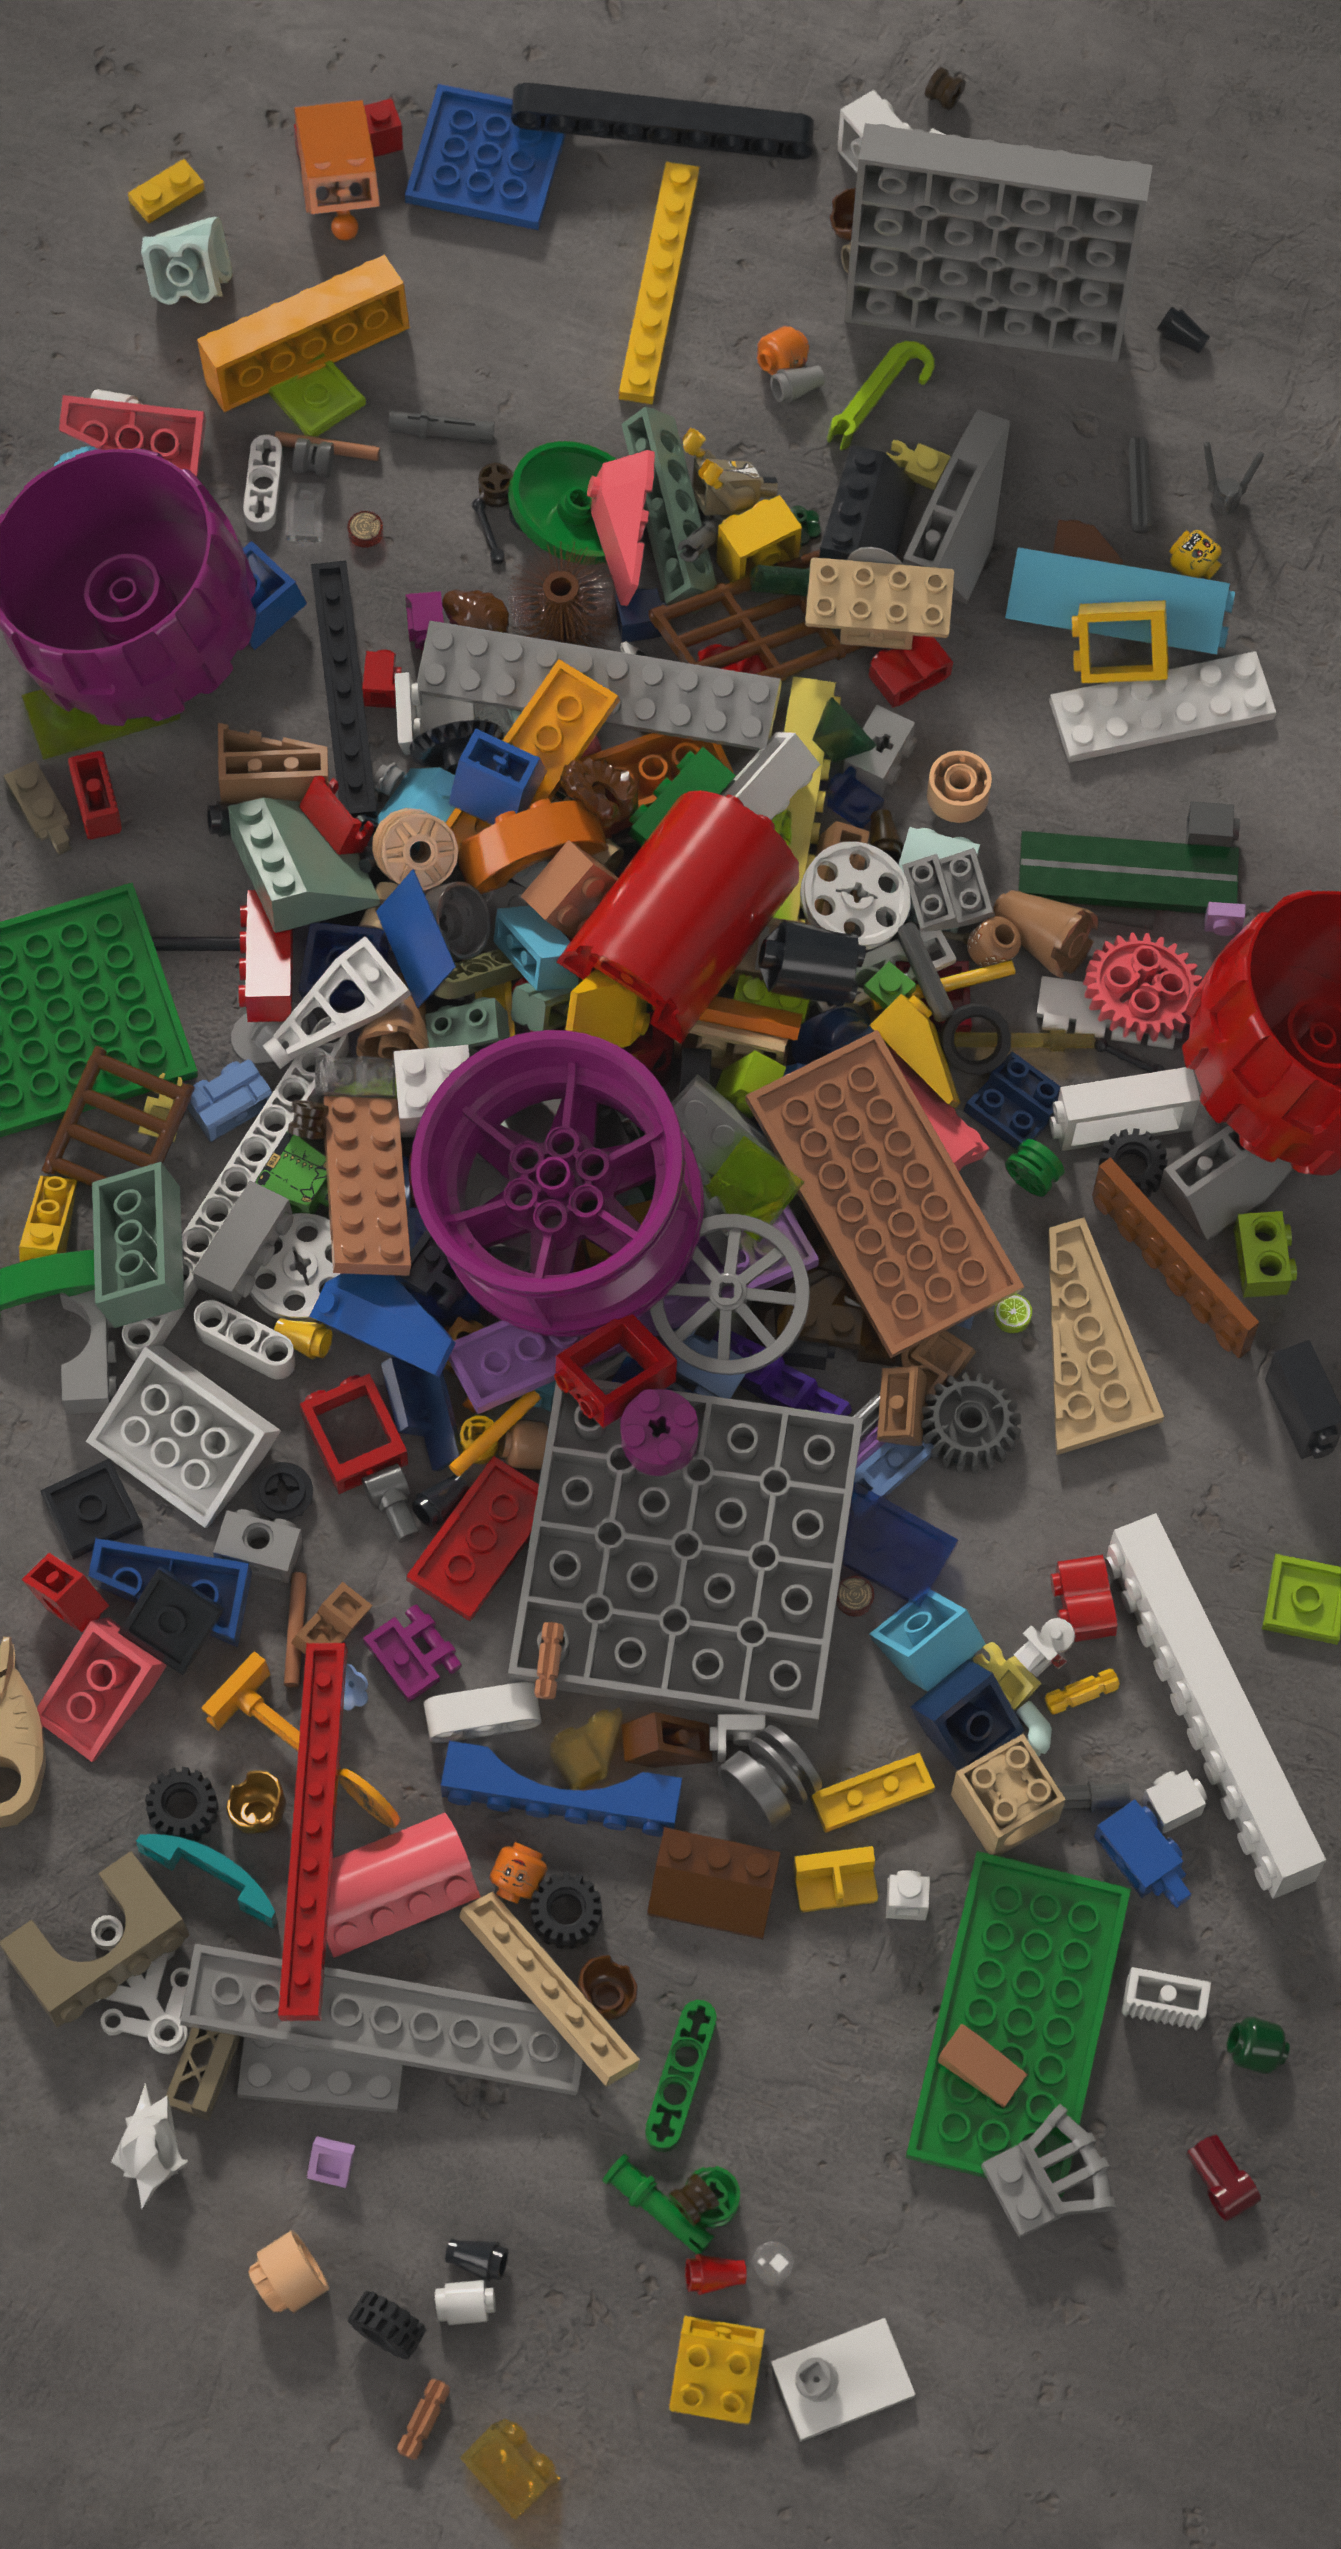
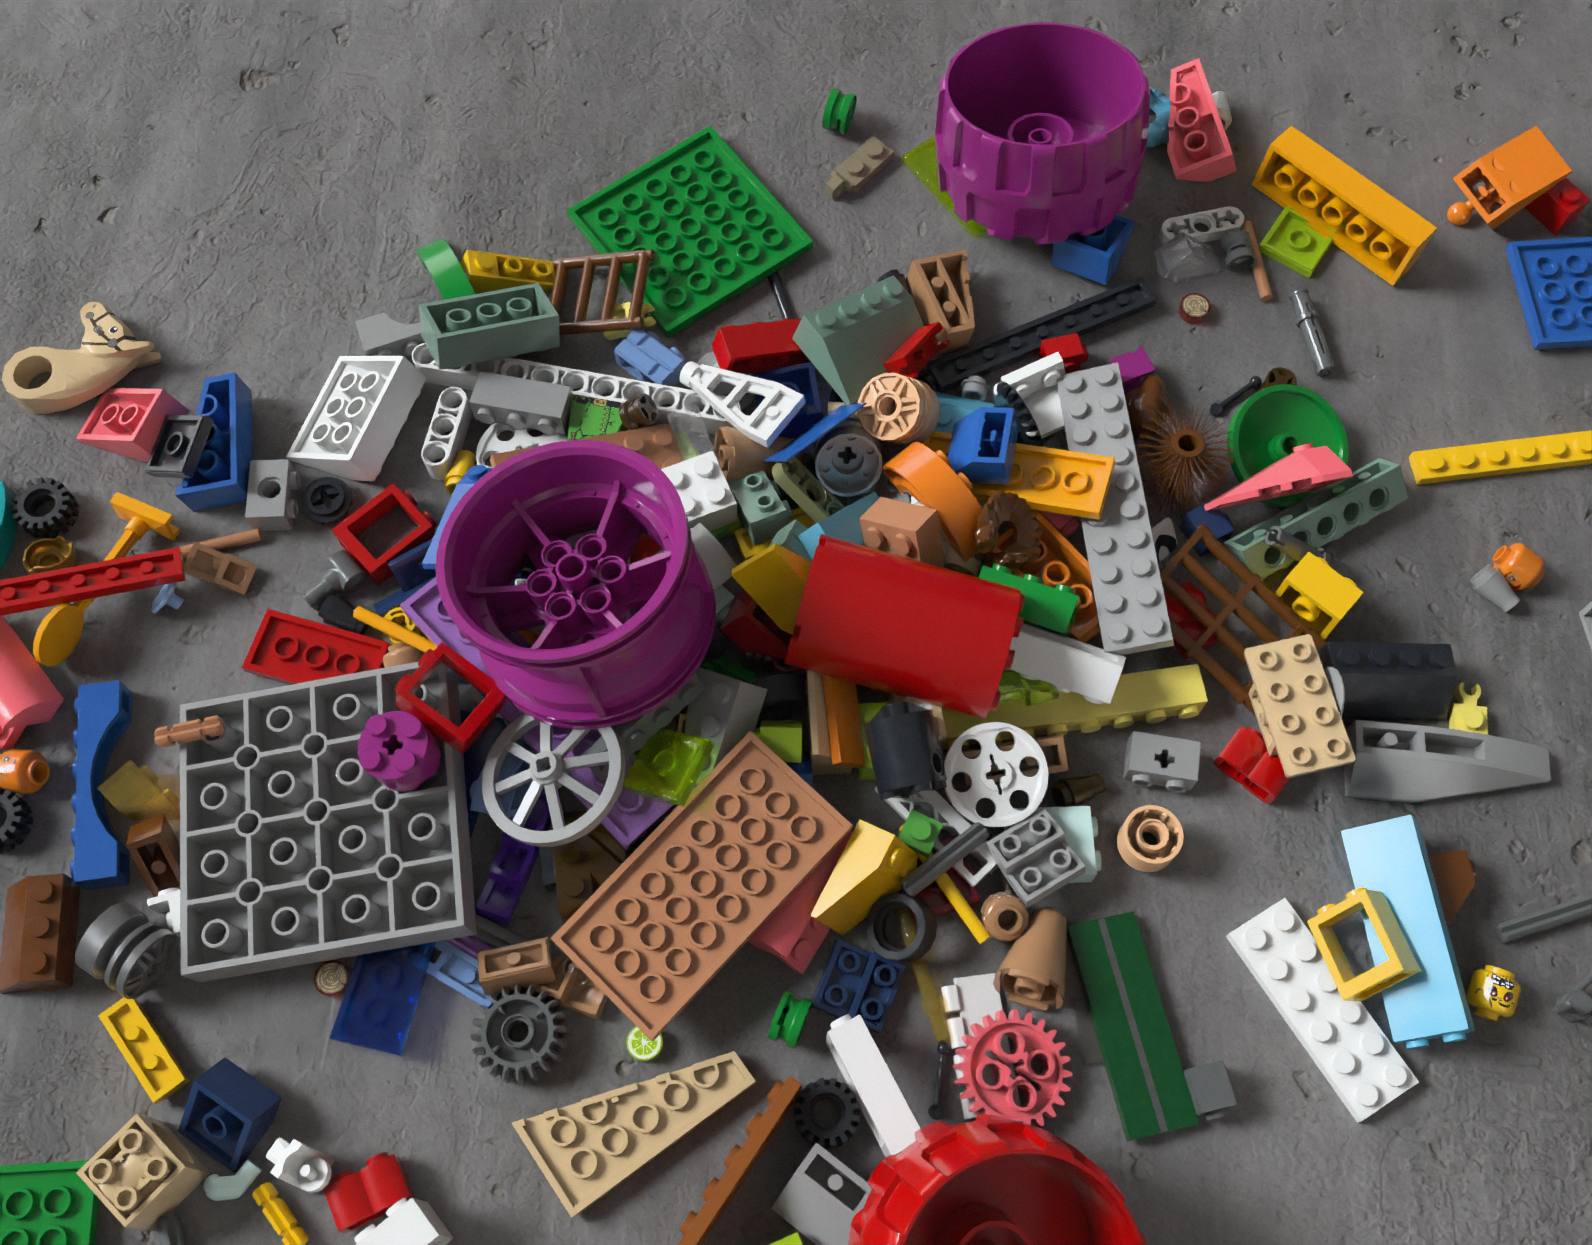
camera: 75 degrees right, 0 degrees up
red brick [21,1553,109,1633] -> none
black tile [40,1458,143,1560] -> none
red brick [68,750,122,840] -> none
yellow plate [128,159,205,224] -> none
light aqua piece [141,217,232,304] -> none
magenta plate [363,1604,462,1703] -> none
white beam [424,1682,542,1743] -> none
dark tan torso [682,428,778,515] -> none
clear green slope [750,565,810,596] -> none
dark green plant [790,505,821,546] -> none
dark blue piece [791,1002,874,1065] -> none
yellow panel [793,1846,878,1912] -> none
clear green slope [812,697,877,762] -> none
lime piece [827,341,935,450] -> none
clear blue bracket [827,766,884,829] -> none
medium azure slope [869,1588,986,1692] -> none
white brick [886,1870,930,1920] -> none
light yellow plate [973,1642,1041,1711] -> none
lavender plate [1204,902,1245,936] -> none

